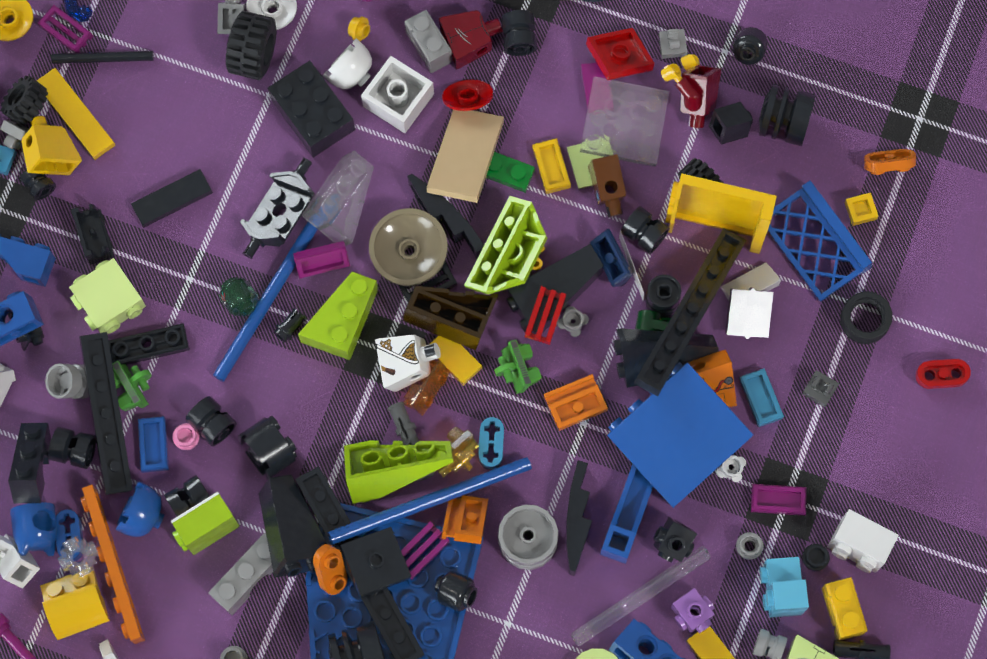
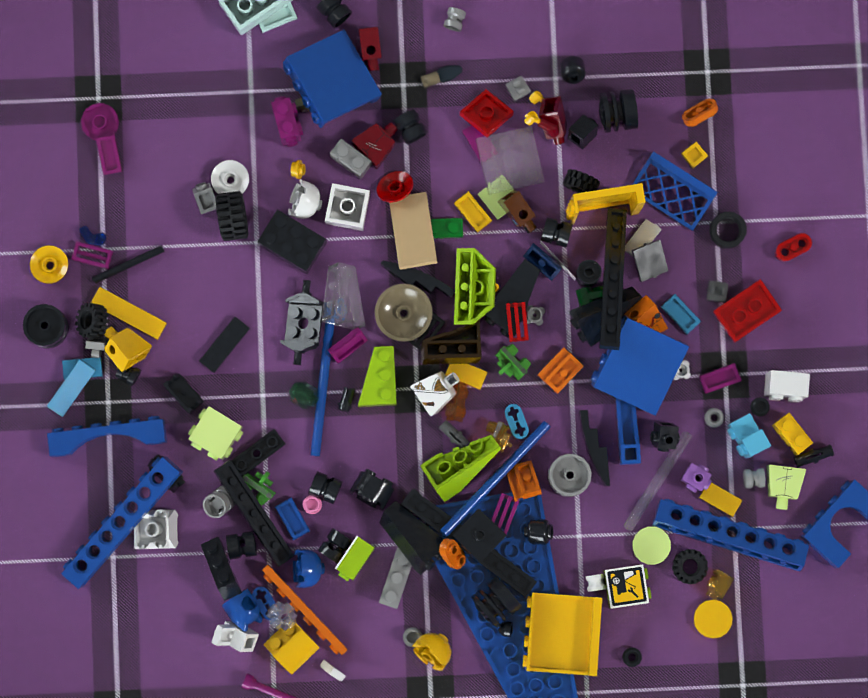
camera: 30 degrees left, 10 degrees up
none -> red plate [713,279,782,343]

